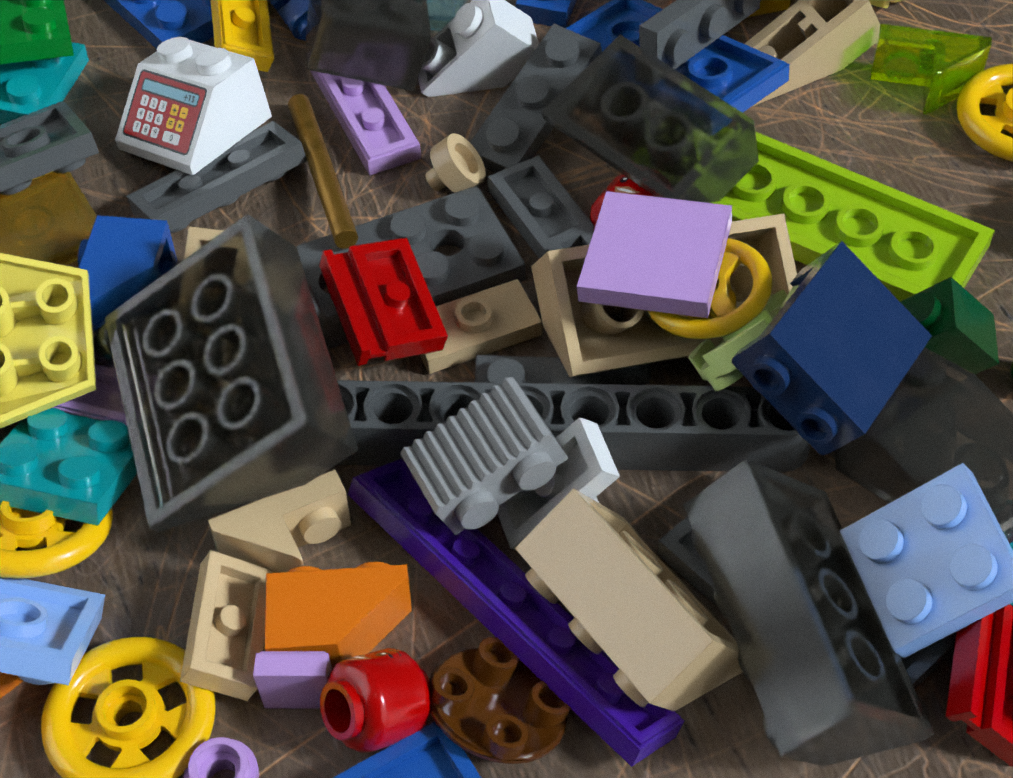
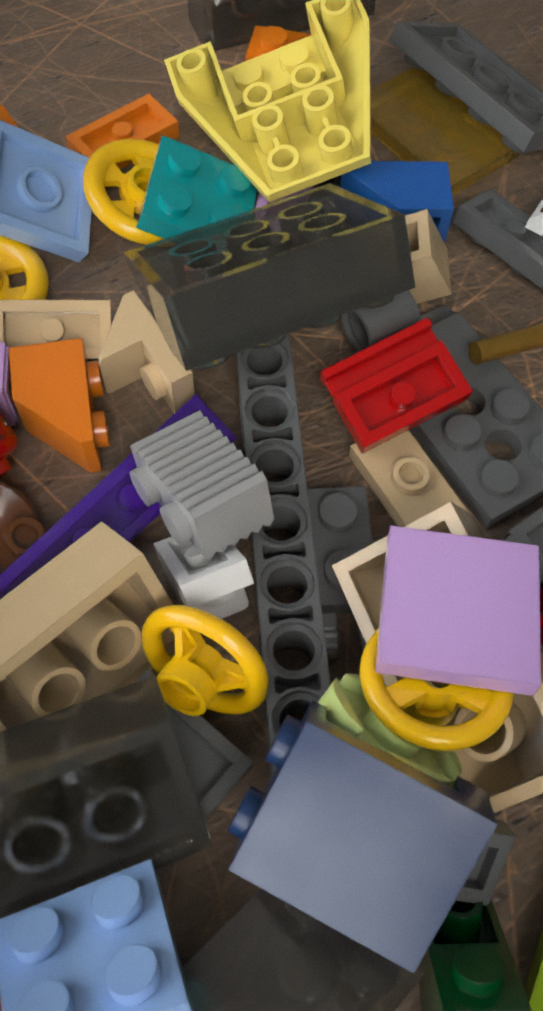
camera: 80 degrees right, 10 degrees up
none -> yellow piece [141,605,269,716]

